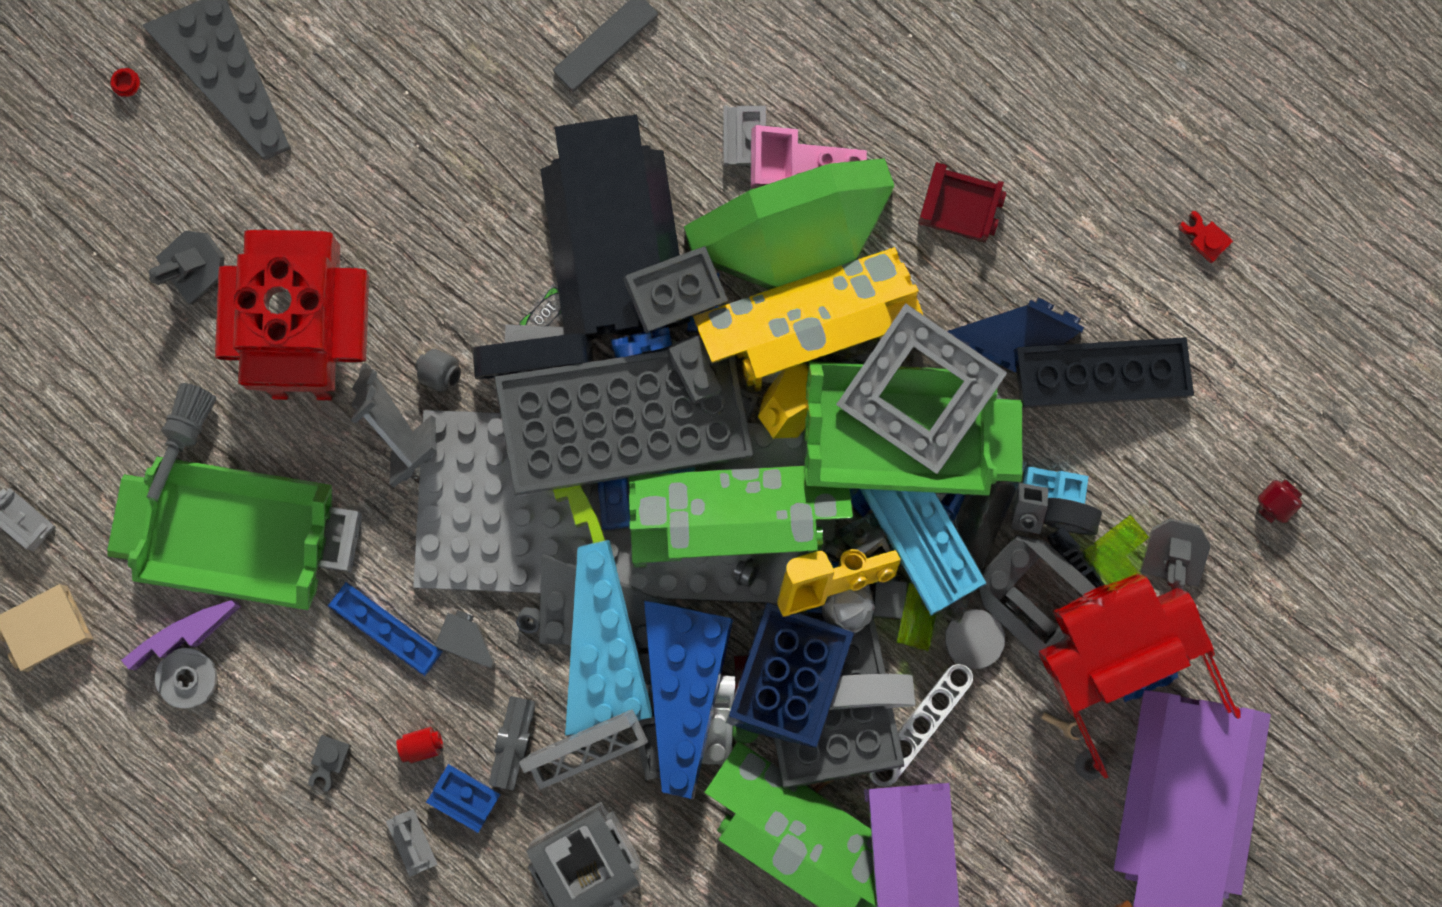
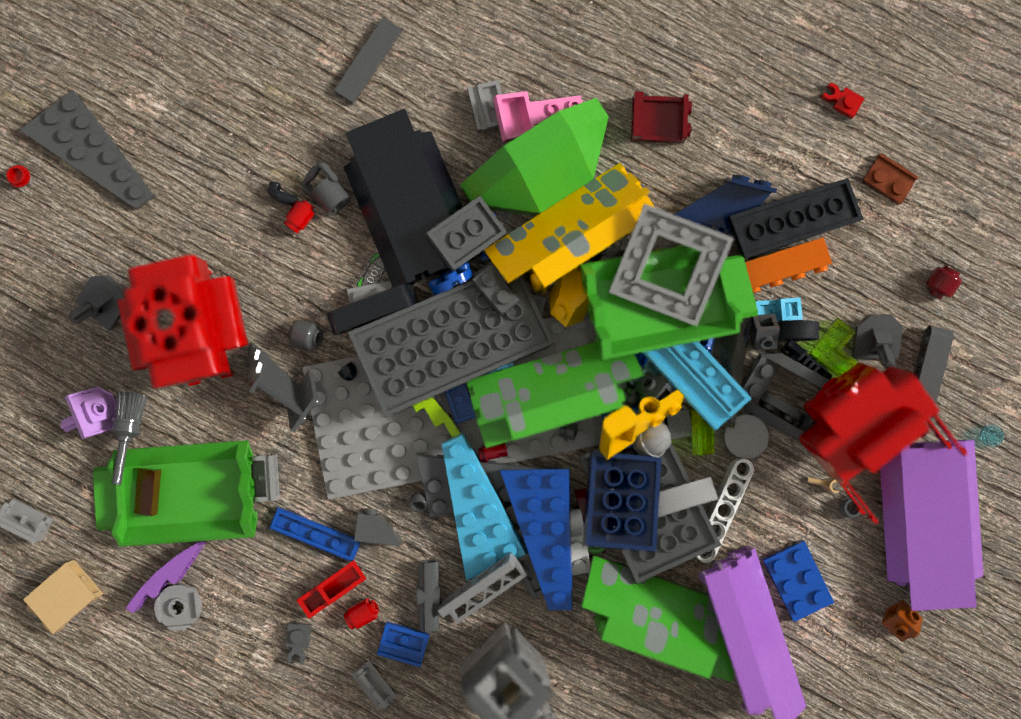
camera: 20 degrees left, 5 degrees up
none -> lavender piece [60,387,116,439]
none -> reddish brown slope [134,468,161,516]
none -> black arm [267,181,297,206]
none -> red brick [283,199,315,234]
none -> red slope [296,560,367,619]
none -> dark grey piece [302,162,351,216]
none -> black hinge [337,361,357,381]
none -> dark red pin [478,442,508,463]
none -> orange wedge [745,237,832,293]
none -> blue plate [762,540,834,622]
none -> copper plate [861,153,918,205]
none -> dark grey beam [913,325,954,437]
none -> clear light blue plate [980,425,1004,447]

